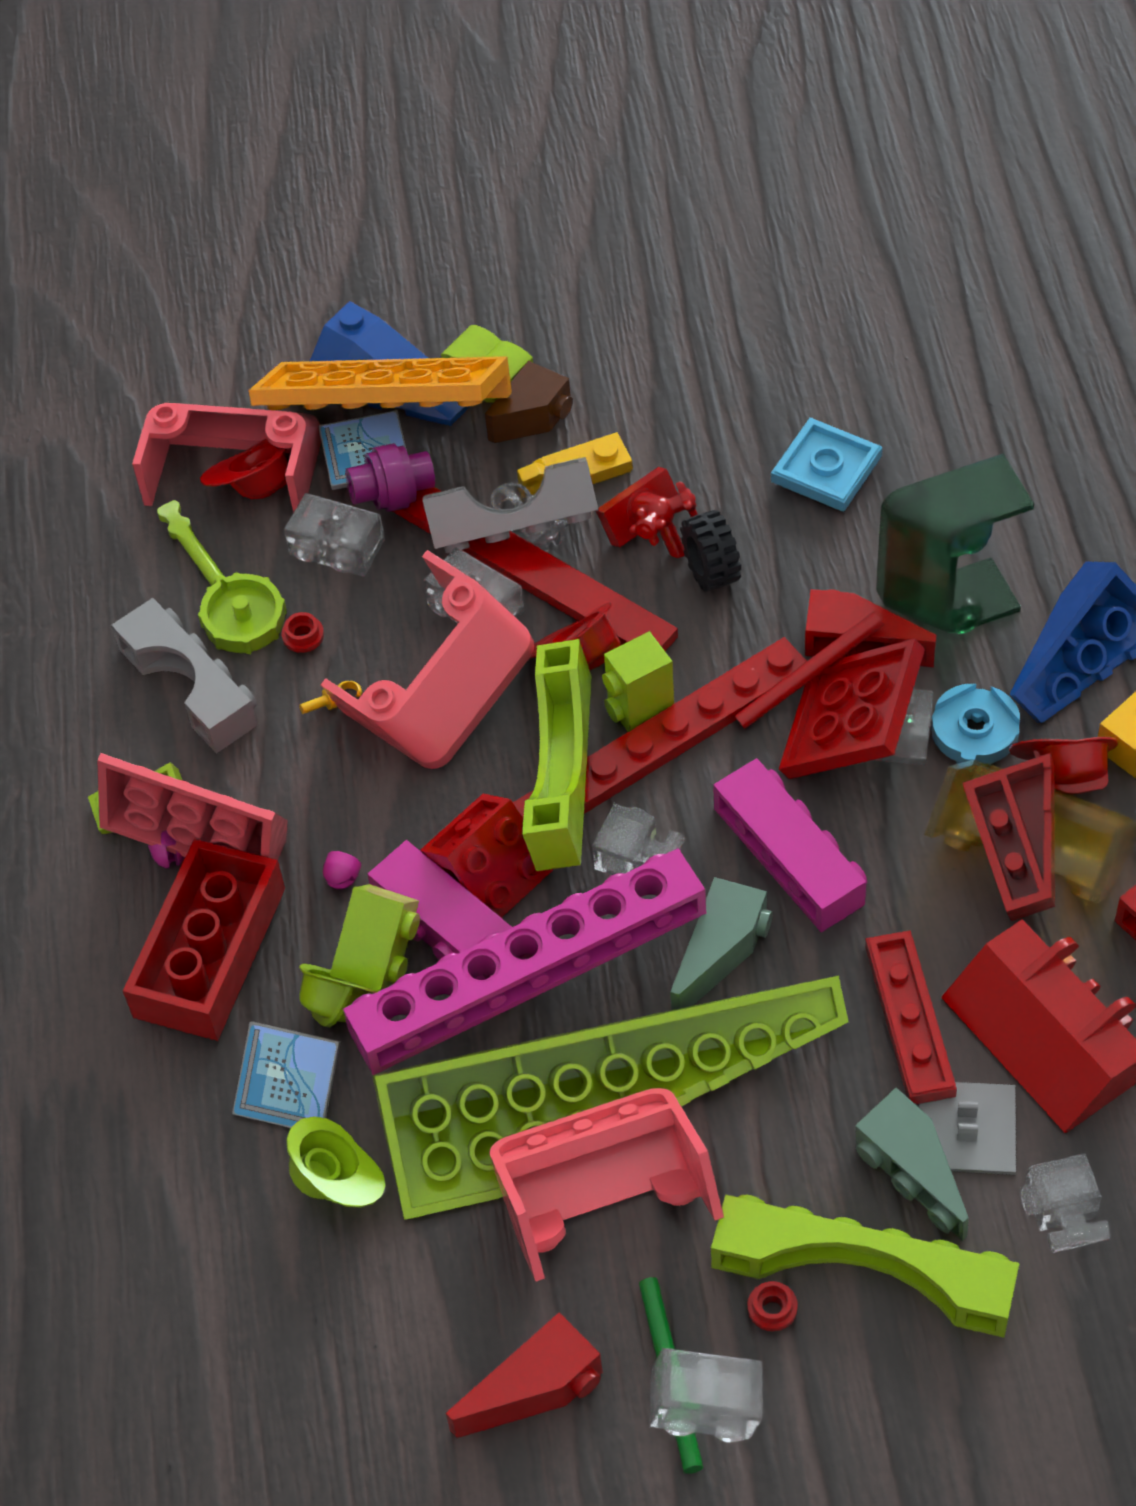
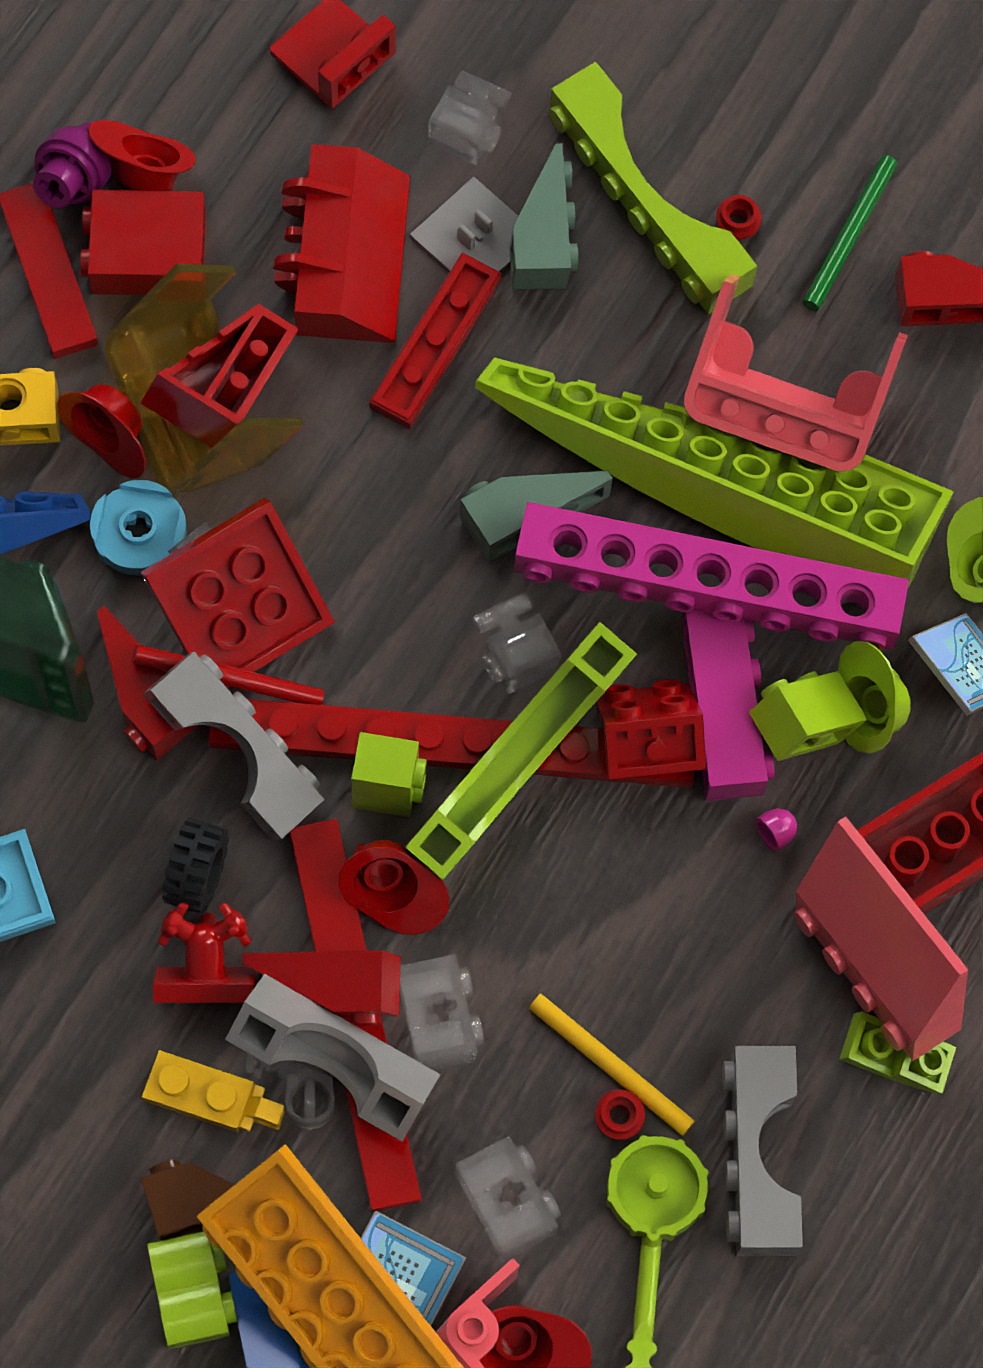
camera: 150 degrees left, 15 degrees up
yellow hand [299,680,362,714] -> none
coral windscreen [321,550,534,769] -> none
magenta piece [345,443,435,512] -> none
clear brick [650,1348,762,1442] -> none
dark pink brick [713,758,867,933] -> none
none -> light grey arch [143,651,325,841]
none -> red slope [242,950,401,1026]
none -> yellow bar [529,994,695,1136]

